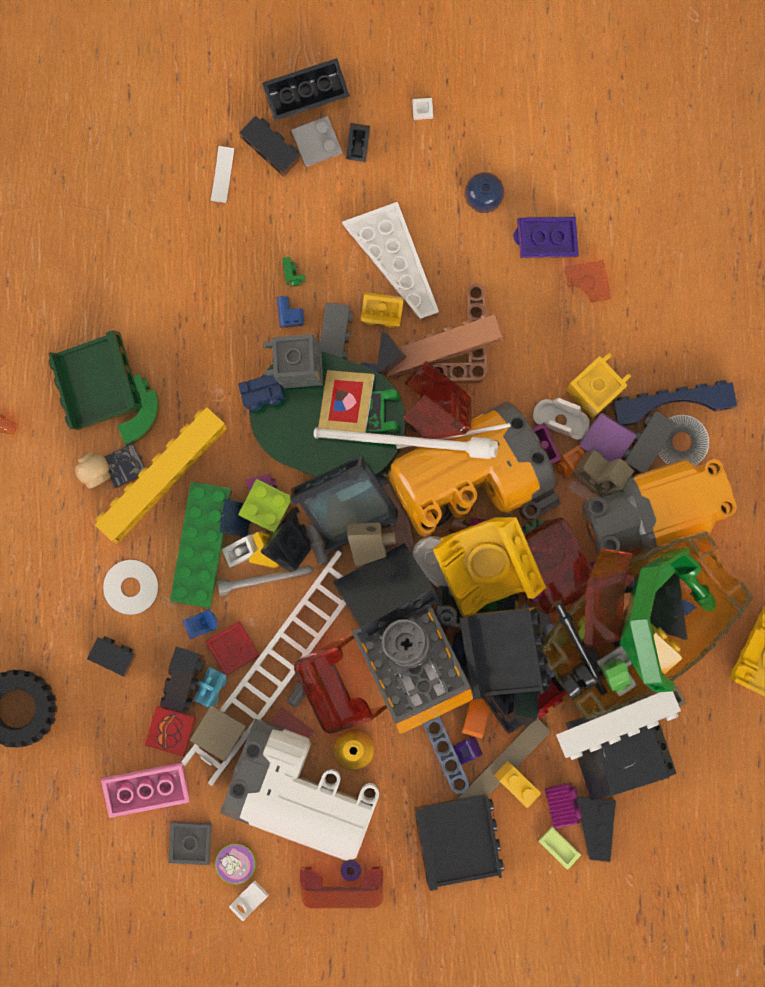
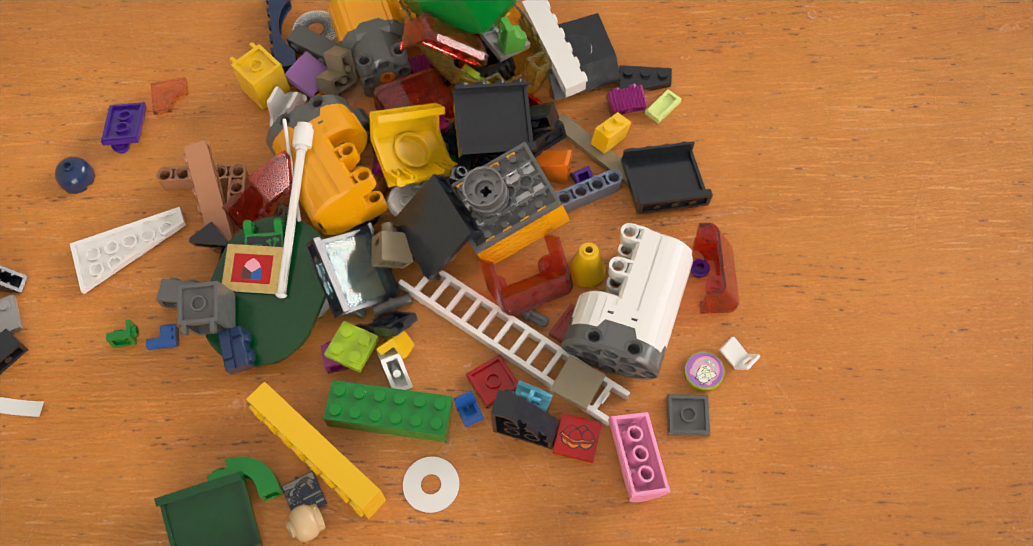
camera: 85 degrees left, 20 degrees down
black brick [87,636,136,677] -> none
light grey piece [217,566,313,596] -> none
dark blue piece [220,499,251,537] -> none
yellow bracket [360,292,404,328] -> none
black bar [554,600,607,695] -> none
black wheel [558,662,597,700] -> none

